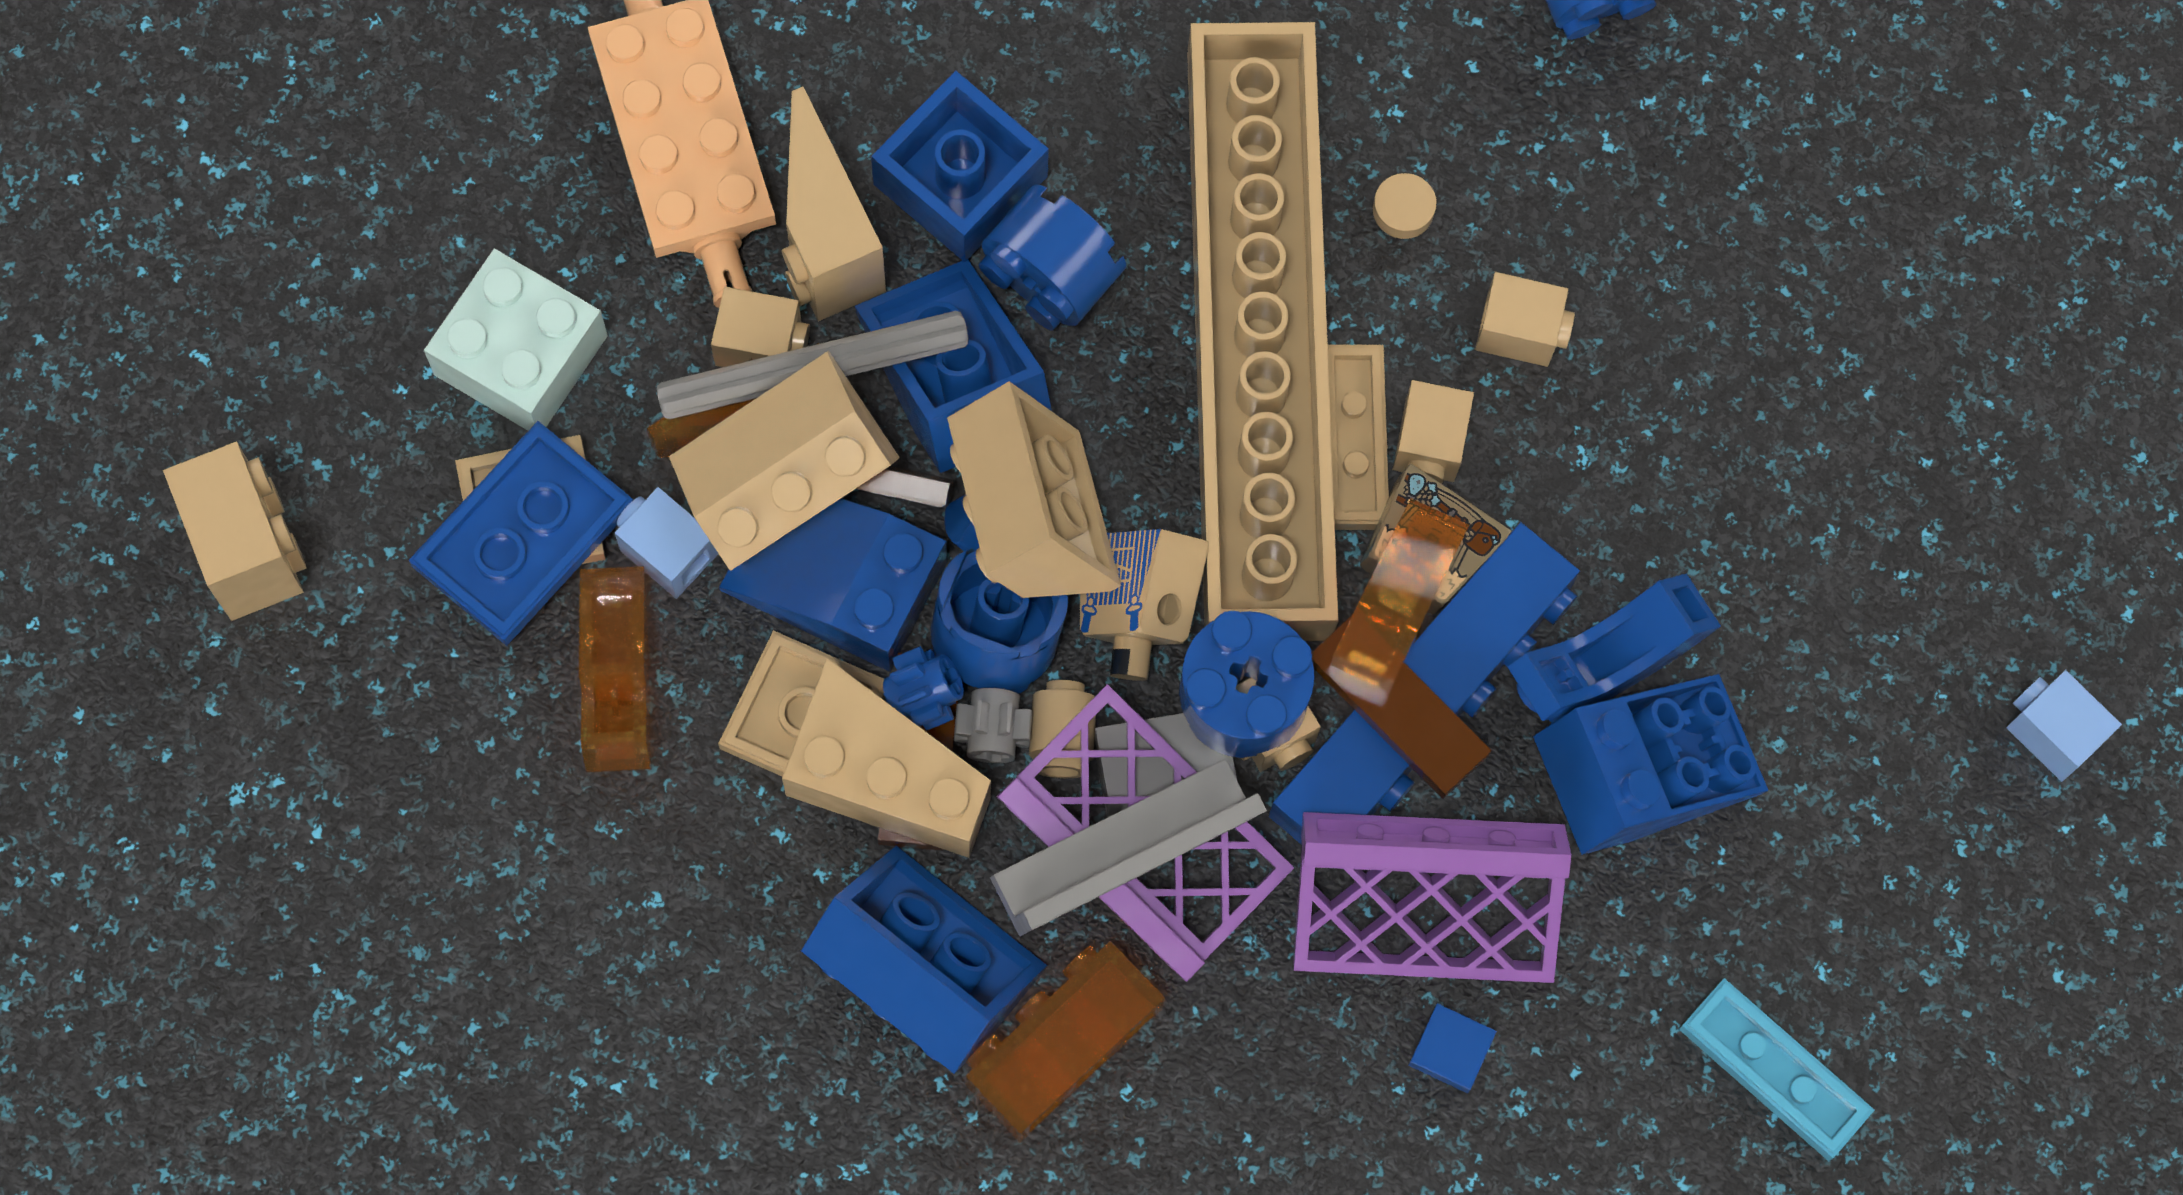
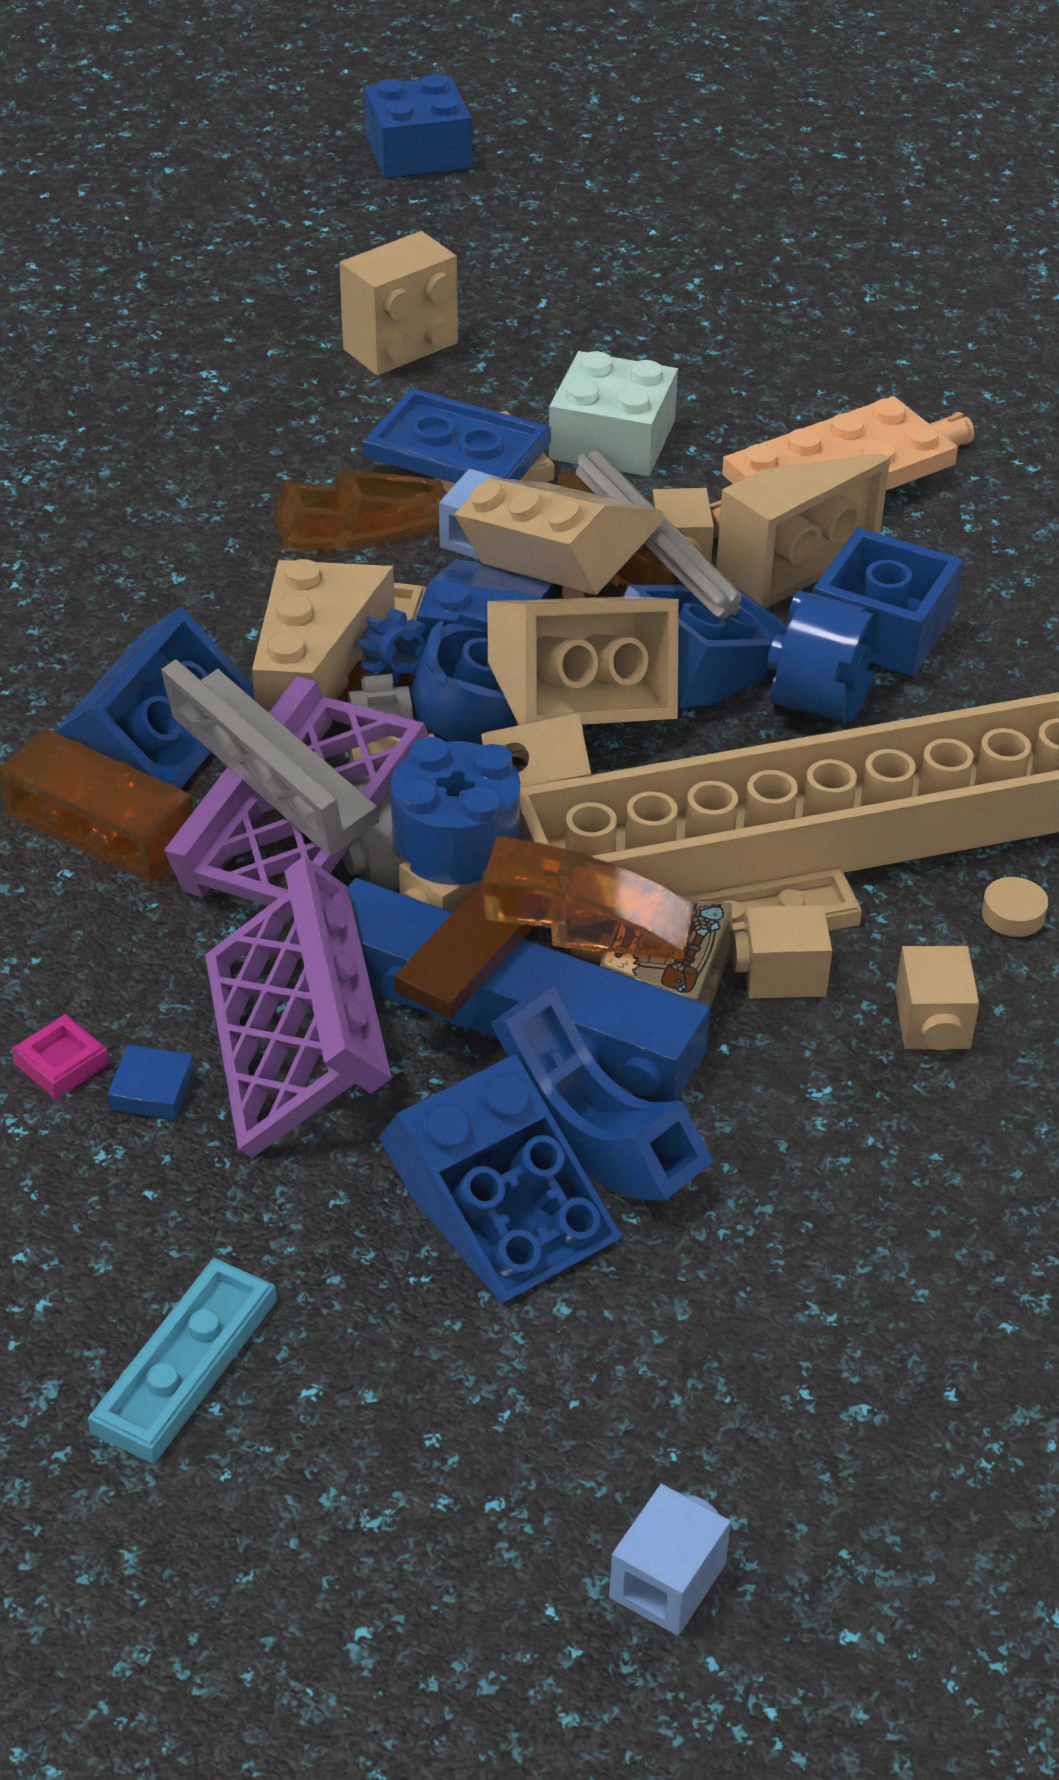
camera: 80 degrees right, 30 degrees down
none -> dark pink tile [12,1014,110,1100]

